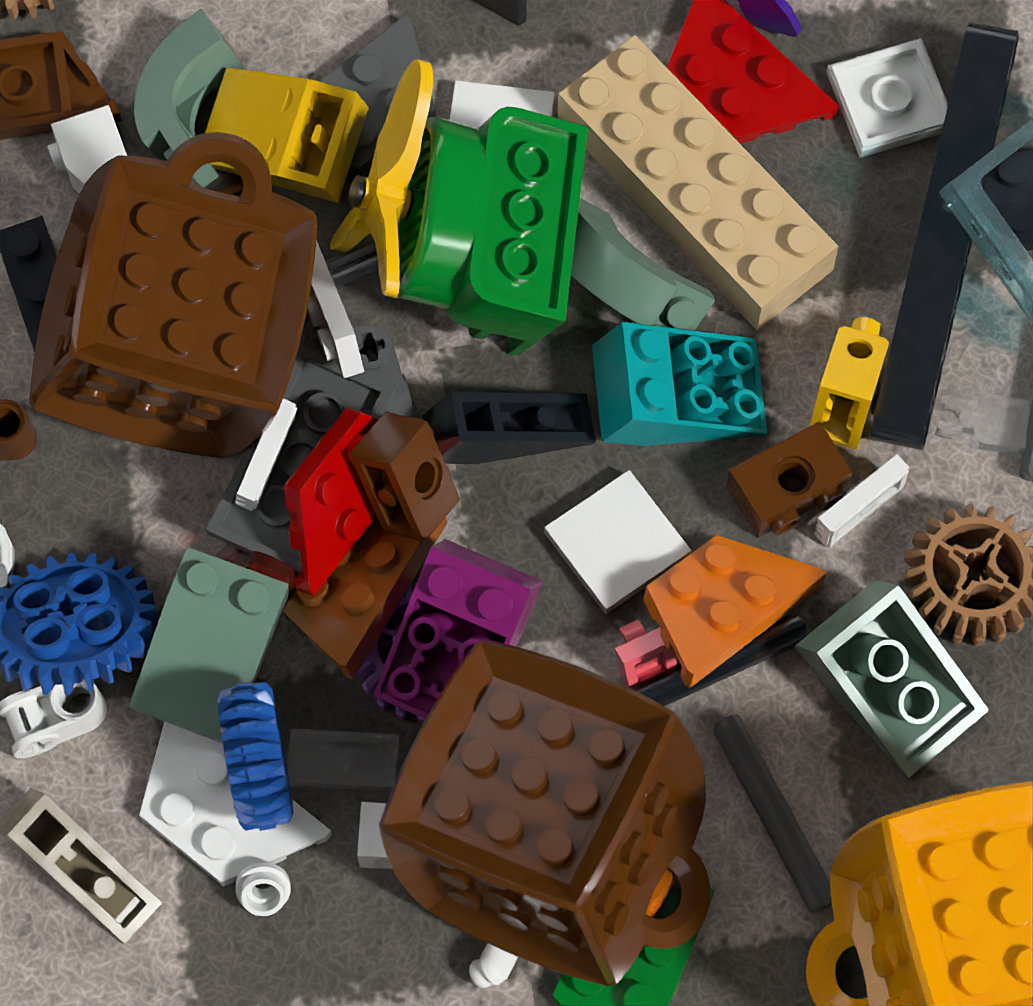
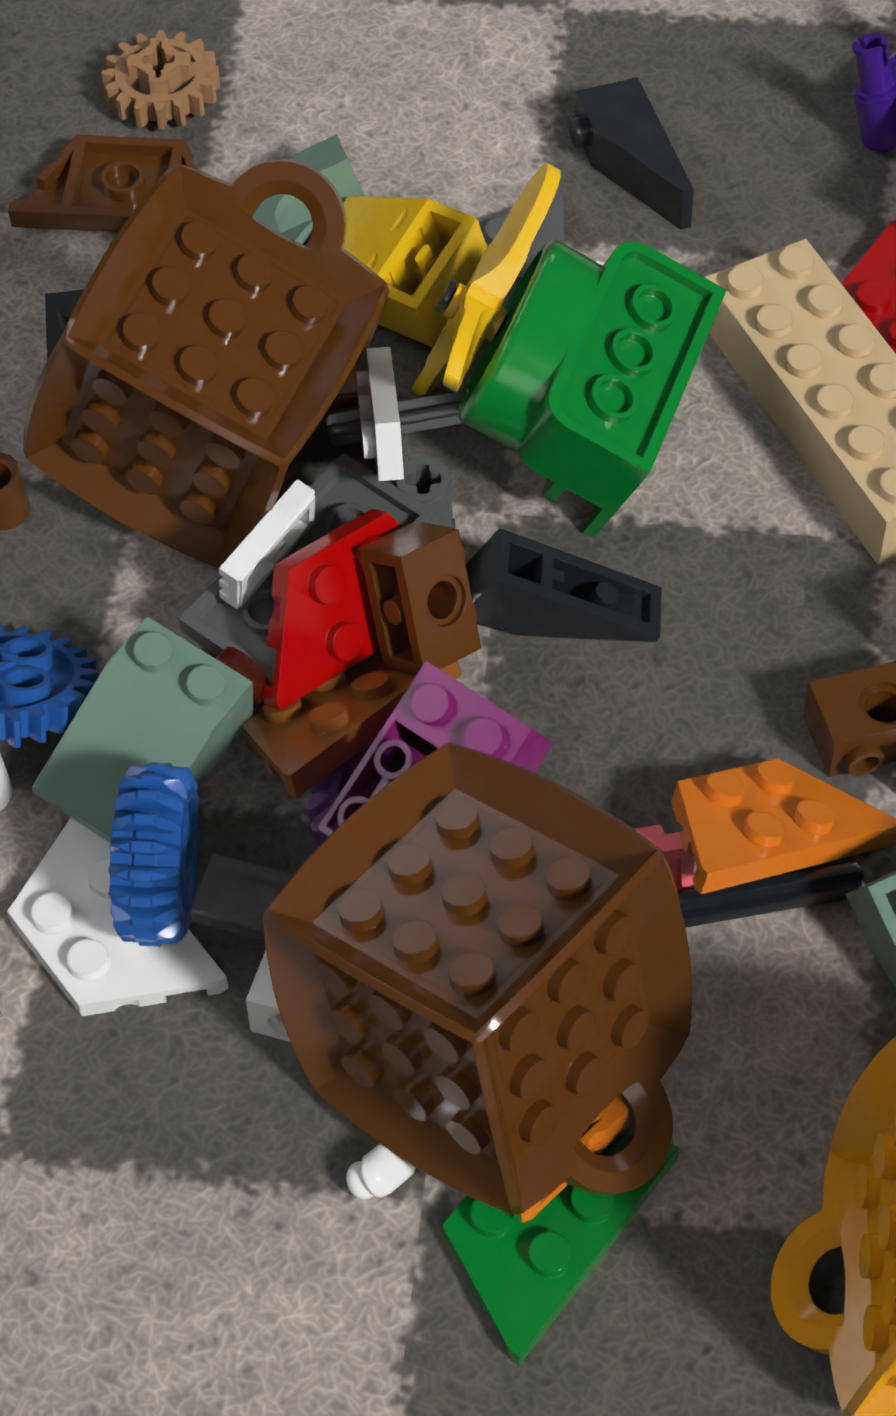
camera: 15 degrees right, 15 degrees down
white plate [235,862,291,916] -> none
white tile [544,470,692,614] -> none
sand green arch [571,198,715,331] -> none
teal slope [592,322,767,446] -> none
dark grey axle [714,714,832,913] -> none

